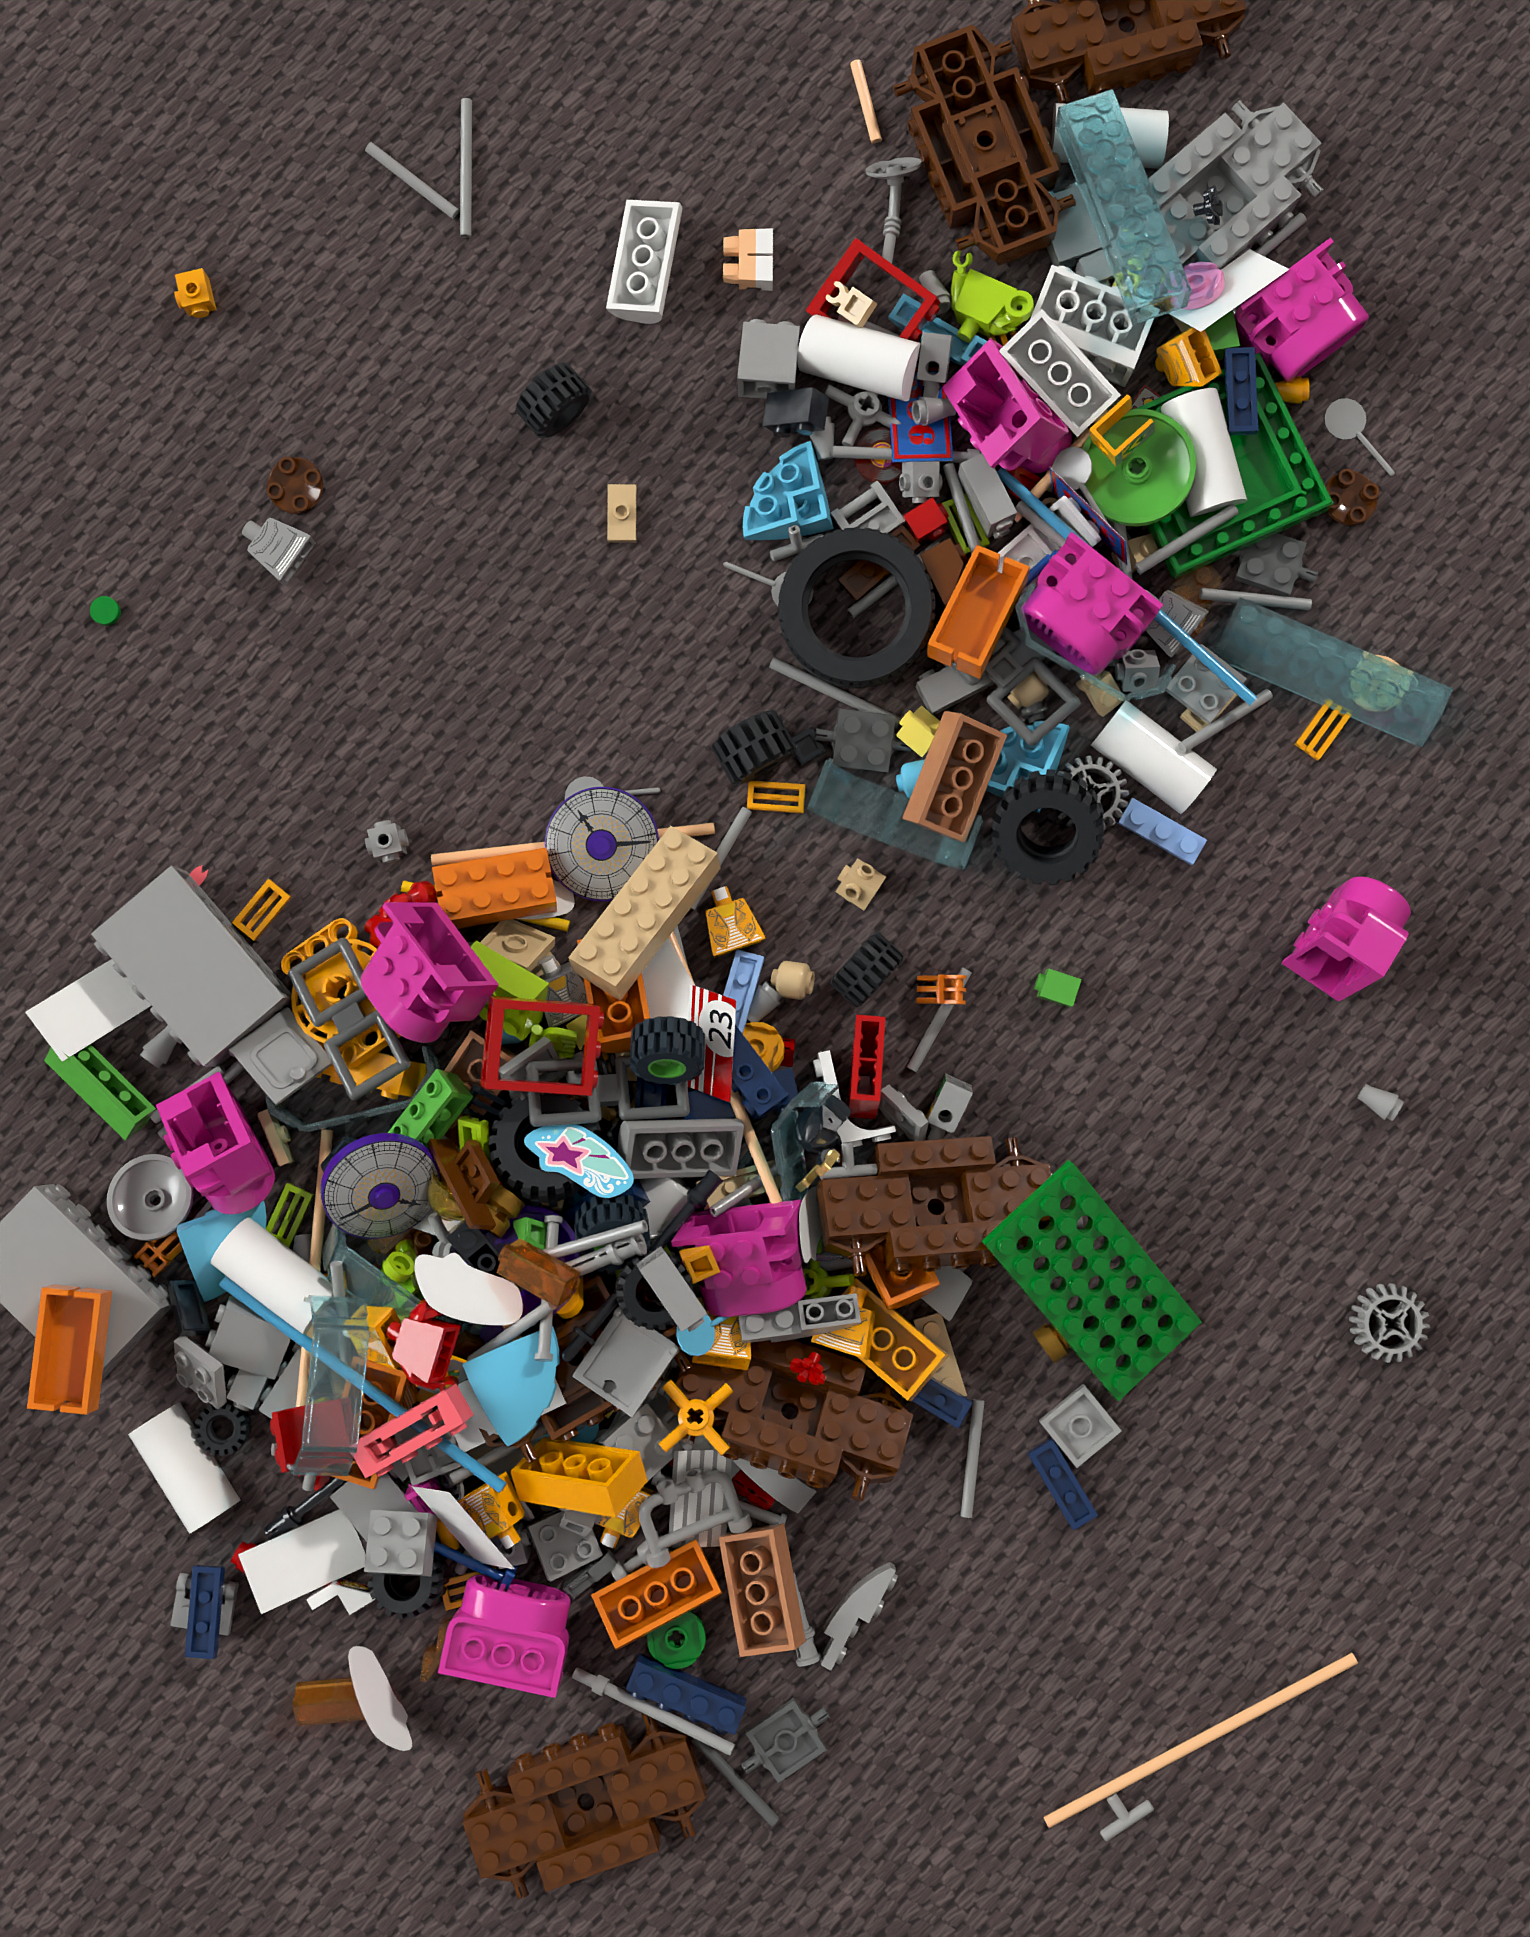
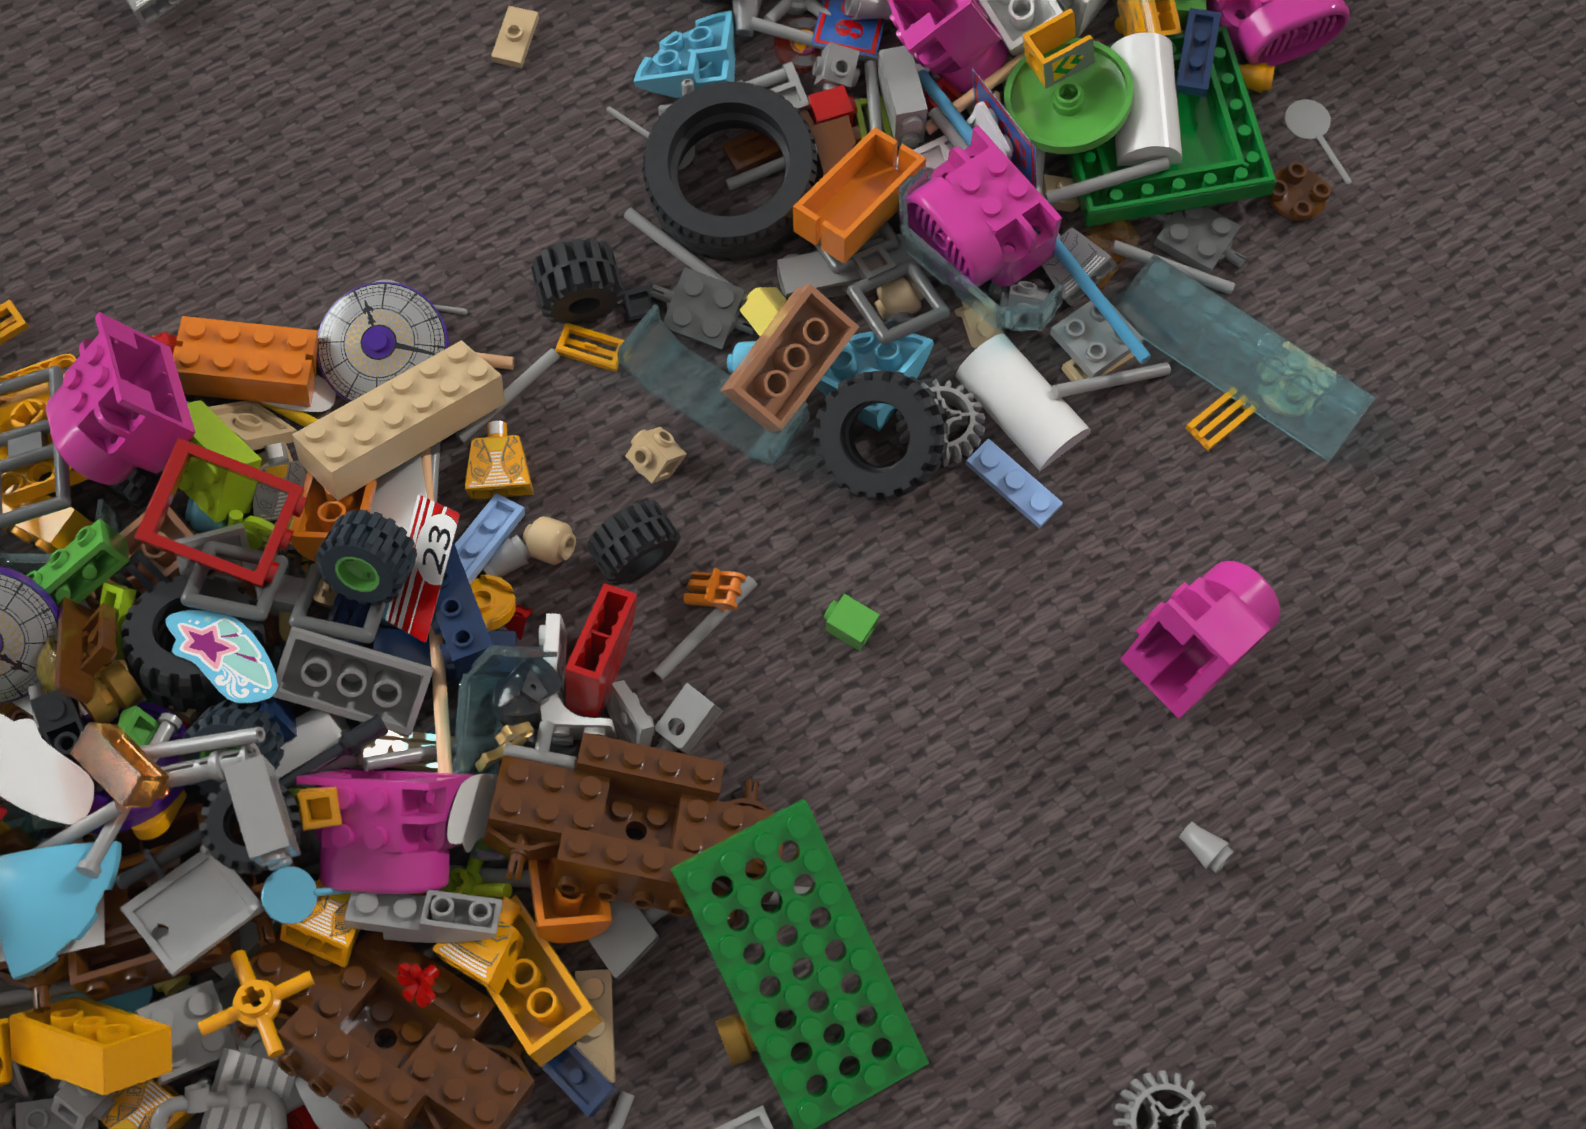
camera: 10 degrees right, 15 degrees down
light grey brick [365,820,409,863] -> none
light grey piece [1052,447,1108,523] -> none

